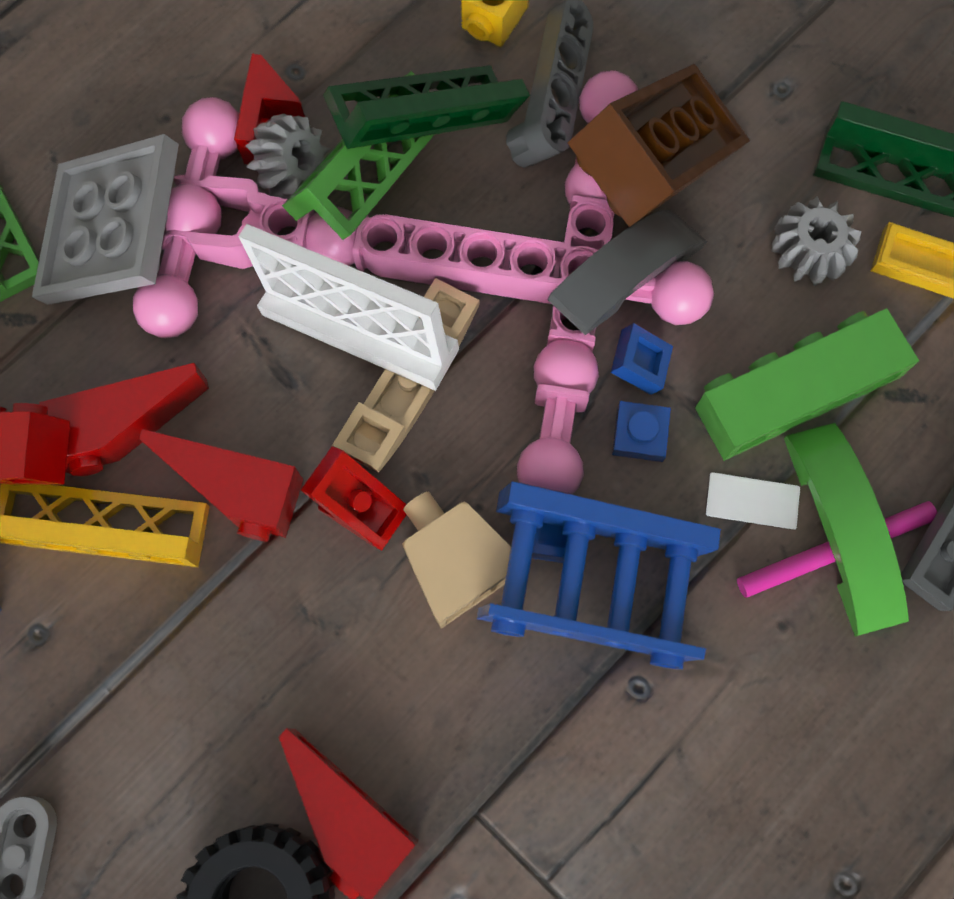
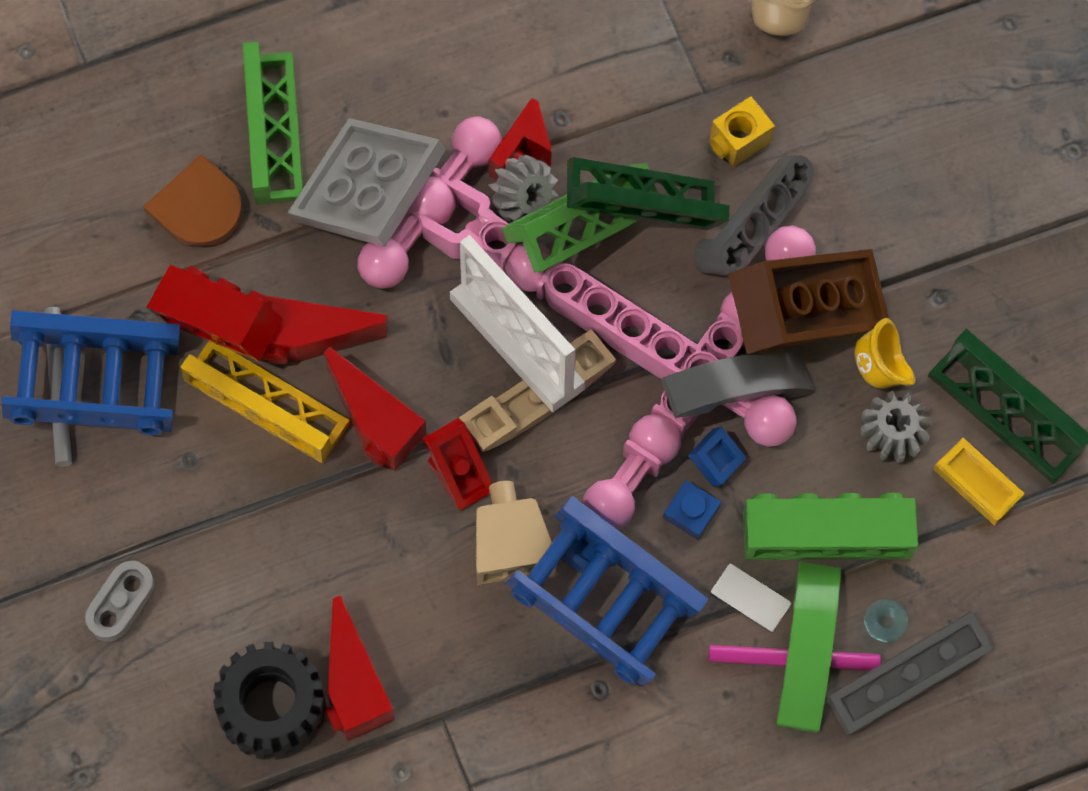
camera: 20 degrees right, 5 degrees down
none -> yellow helmet [854,318,916,389]
none -> clear light blue plate [864,599,908,642]

